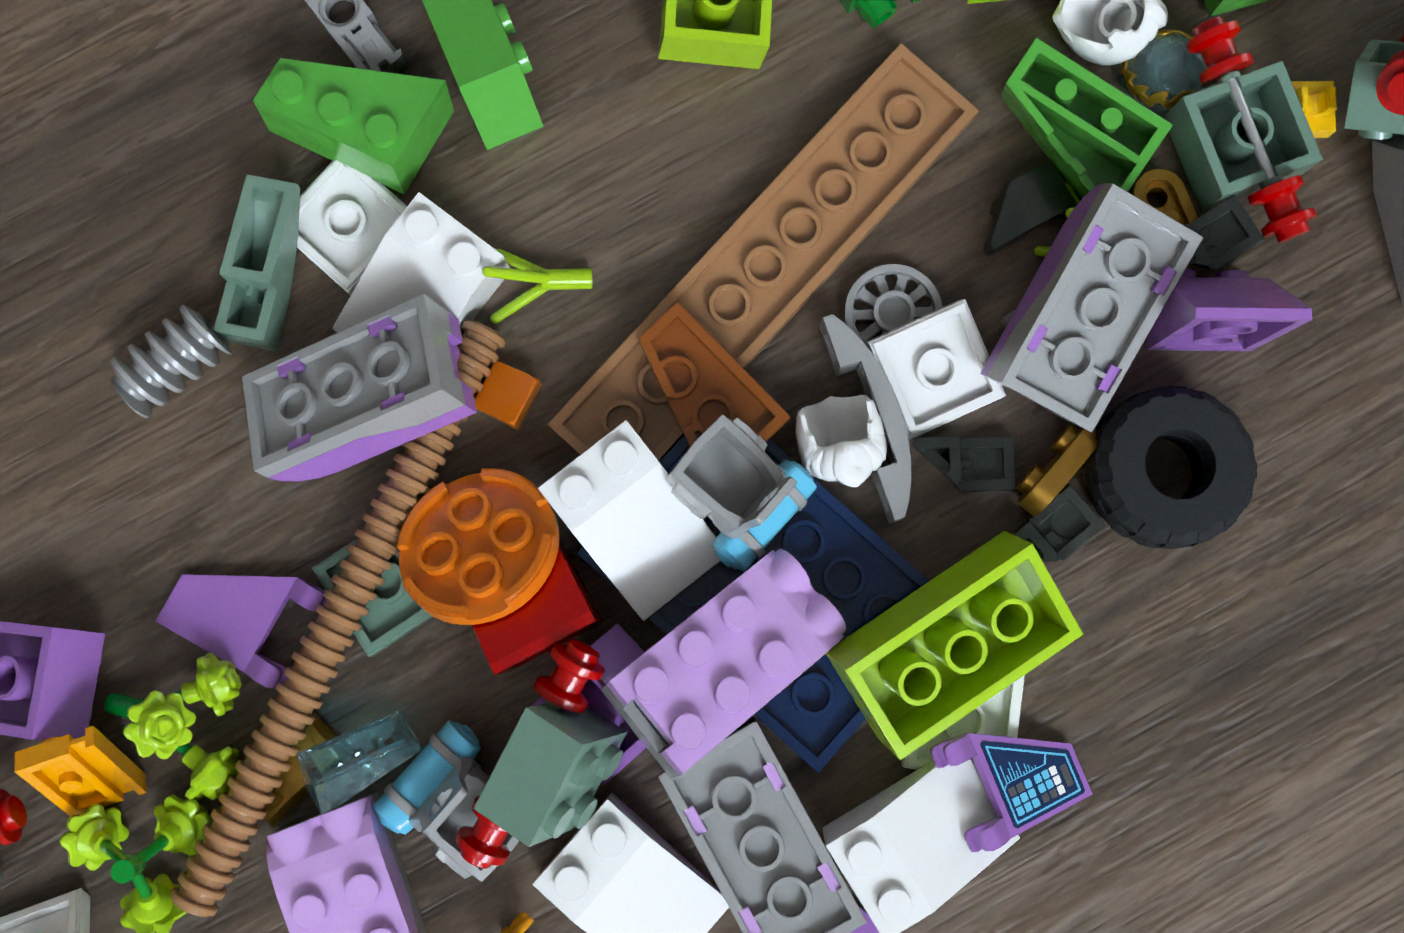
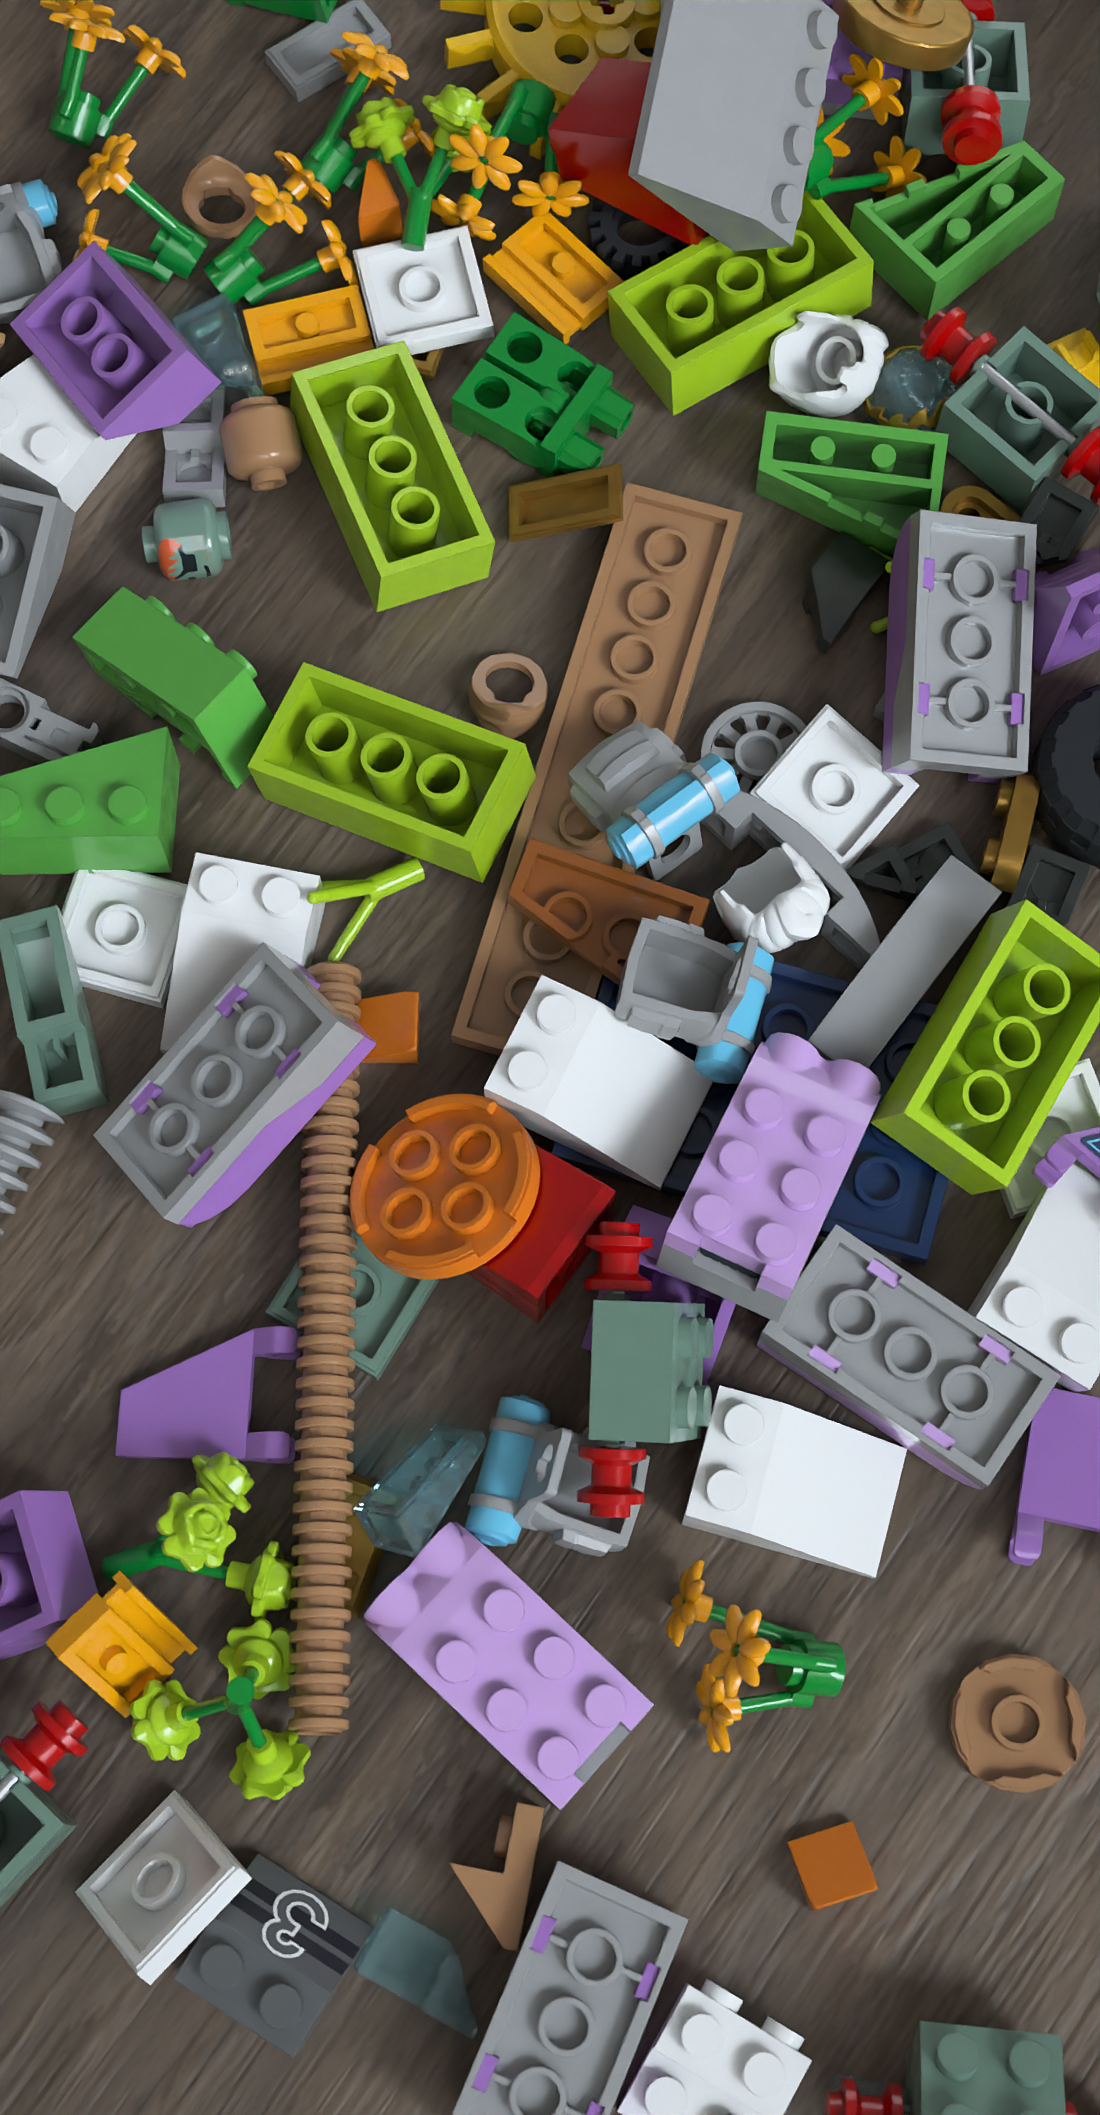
camera: 30 degrees left, 10 degrees down
none -> lime brick [247,662,536,883]
none -> medium nougat piece [468,653,549,739]
none -> pearl gold tile [508,463,623,543]
none -> light grey piece [568,721,740,881]
none -> light grey slope [808,855,1002,1068]

